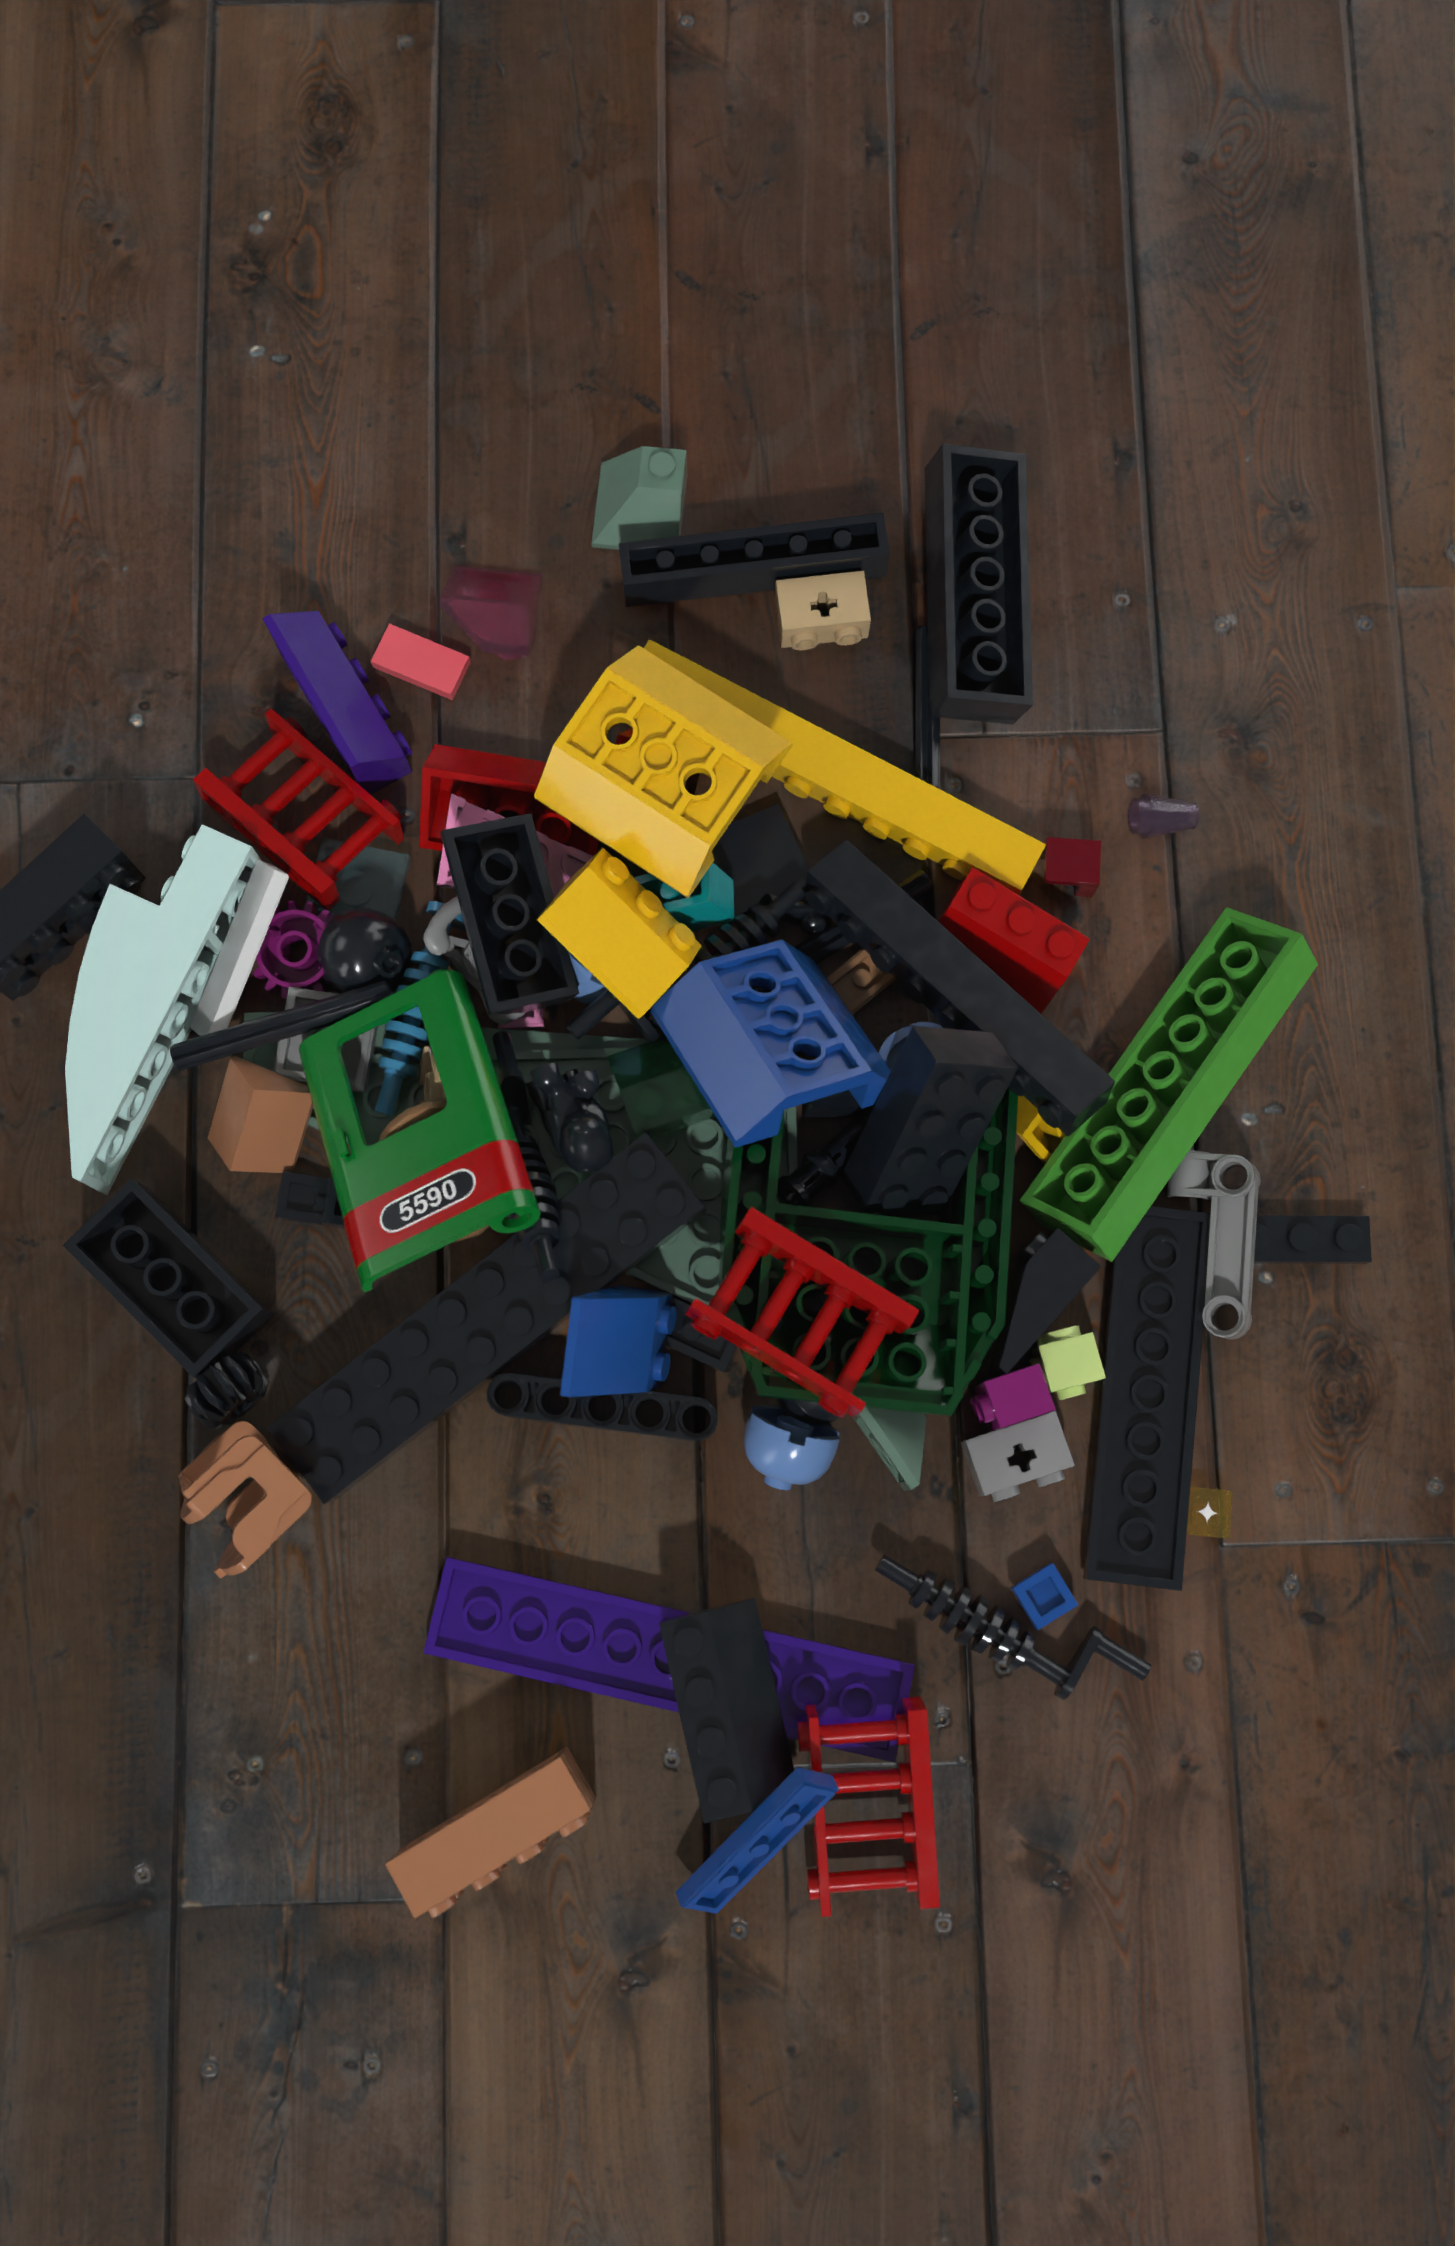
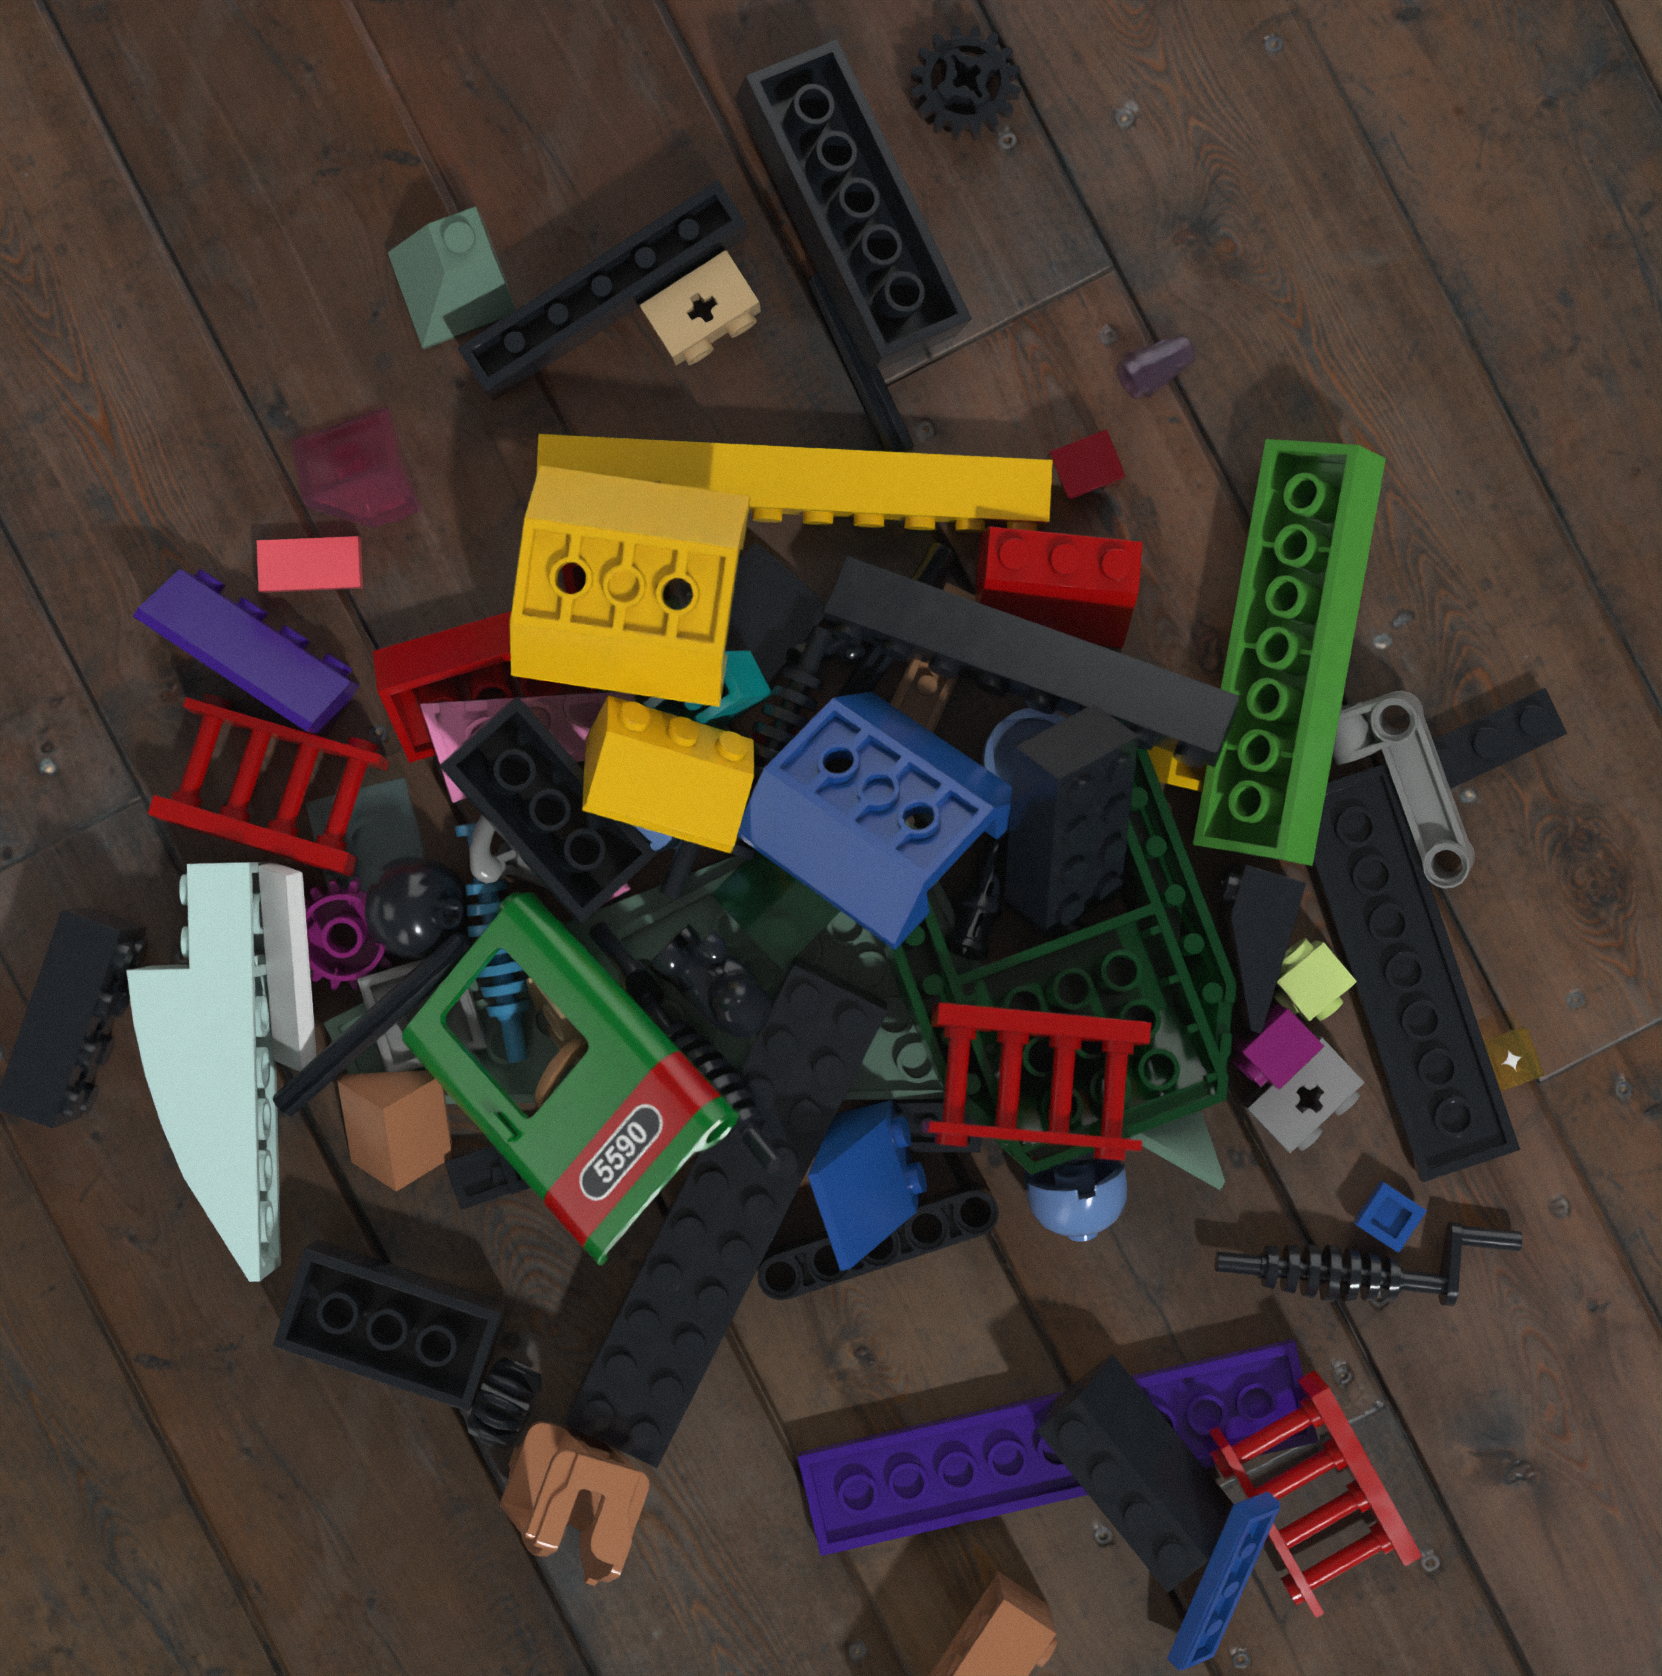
camera: 25 degrees left, 10 degrees up
none -> black gear [911,25,1021,141]

